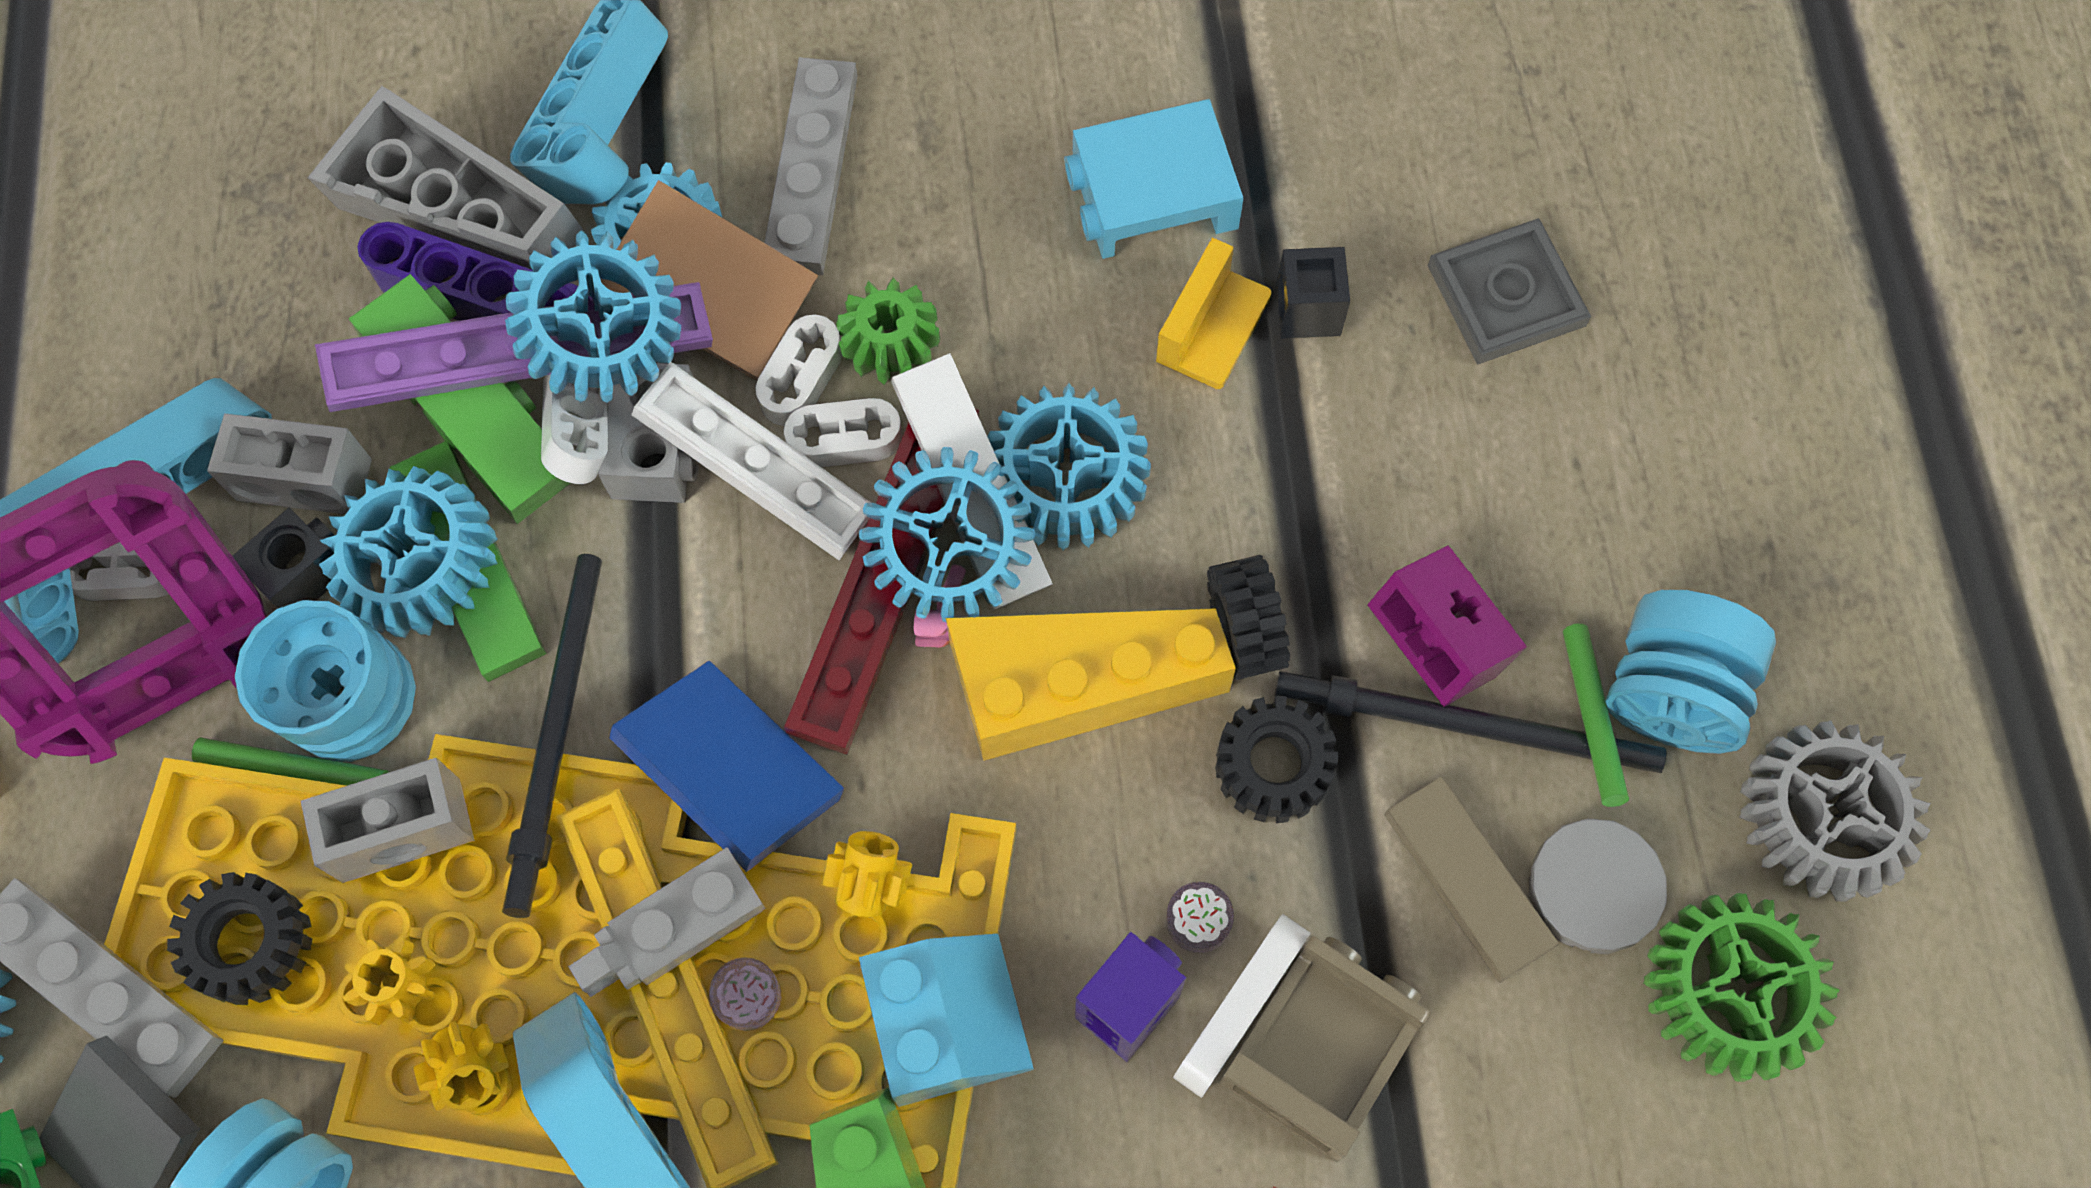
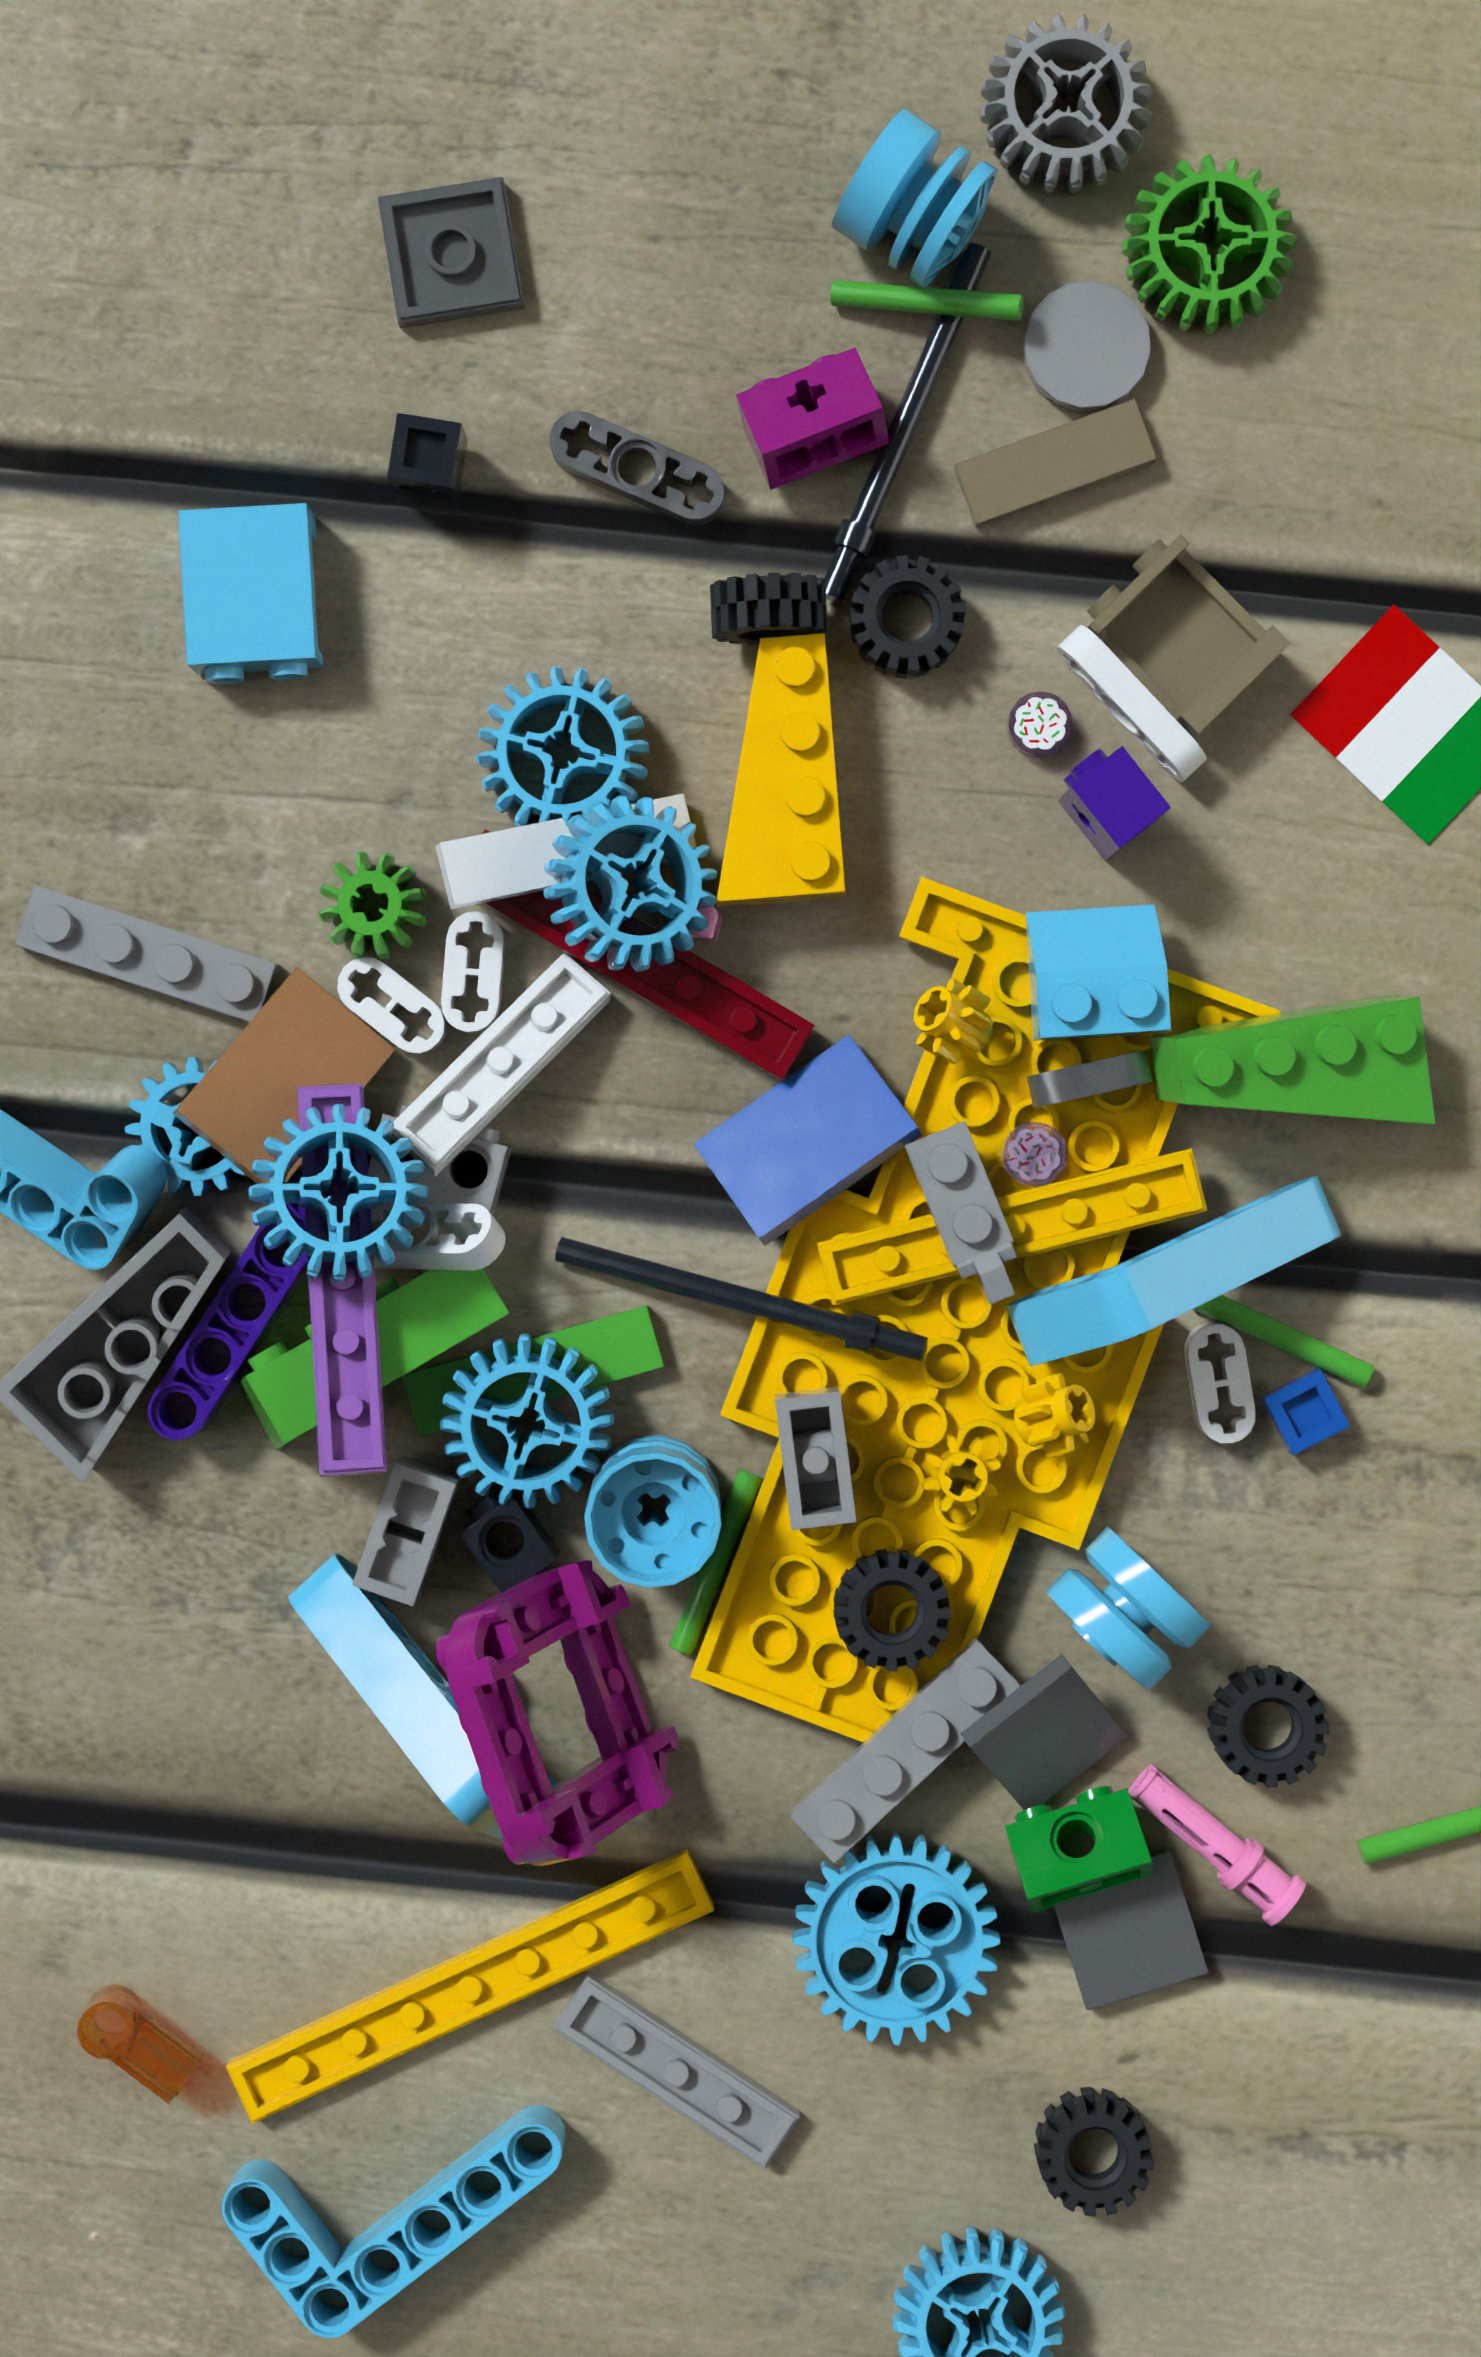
camera: 85 degrees left, 20 degrees up
yellow panel [1156,237,1271,389] -> none
none -> flat silver beam [549,411,724,526]
none -> flat silver beam [1027,1050,1153,1108]

